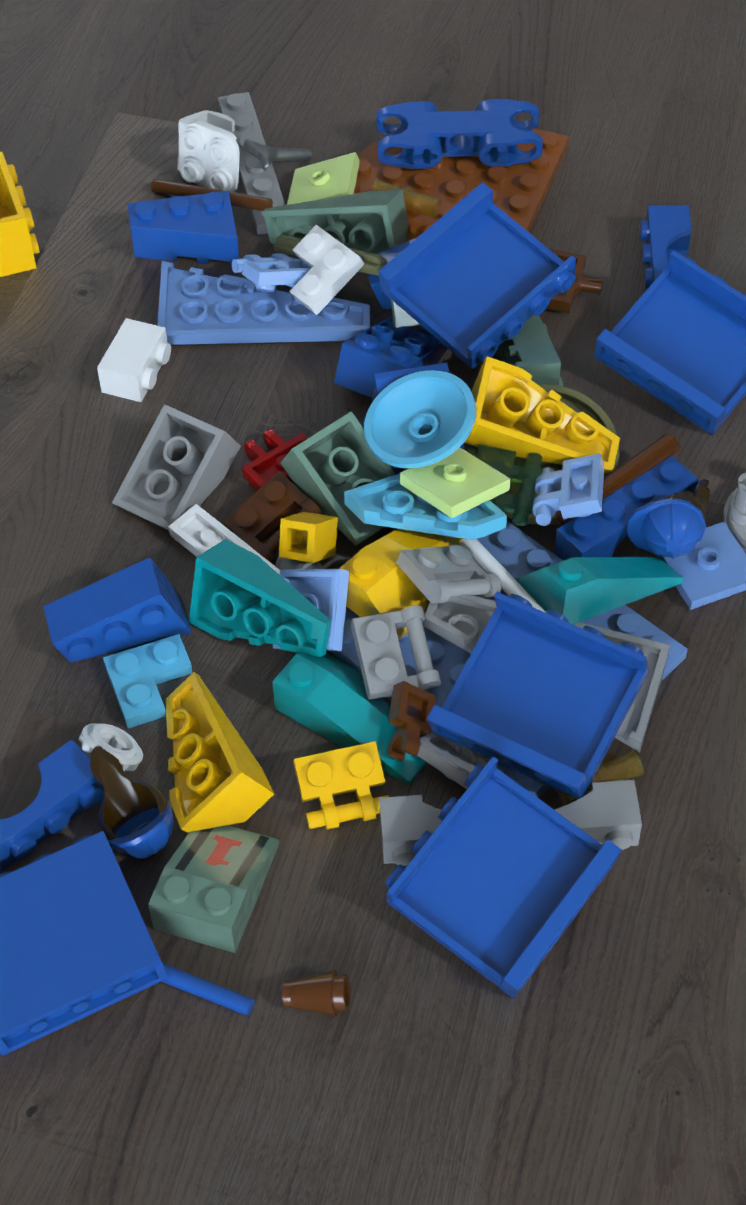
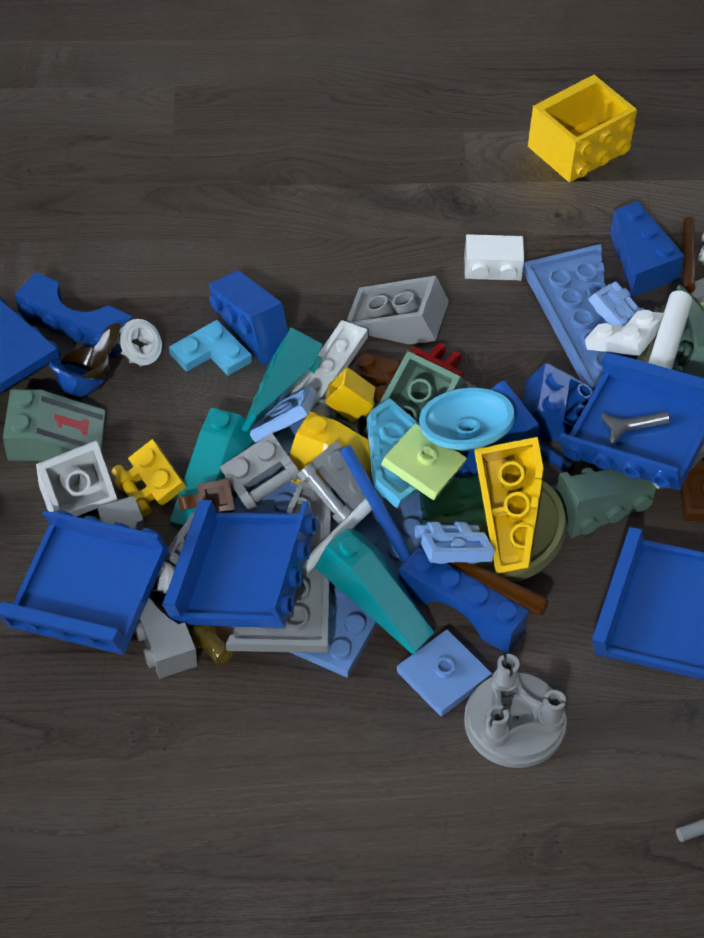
camera: 70 degrees right, 0 degrees up
yellow wedge [166,672,274,833] -> none
blue piece [626,479,711,559] -> none
none -> white slope [36,441,118,517]
none -> blue bar [340,445,412,563]
none -> flat silver piece [601,411,670,446]
none -> white piece [648,291,692,369]

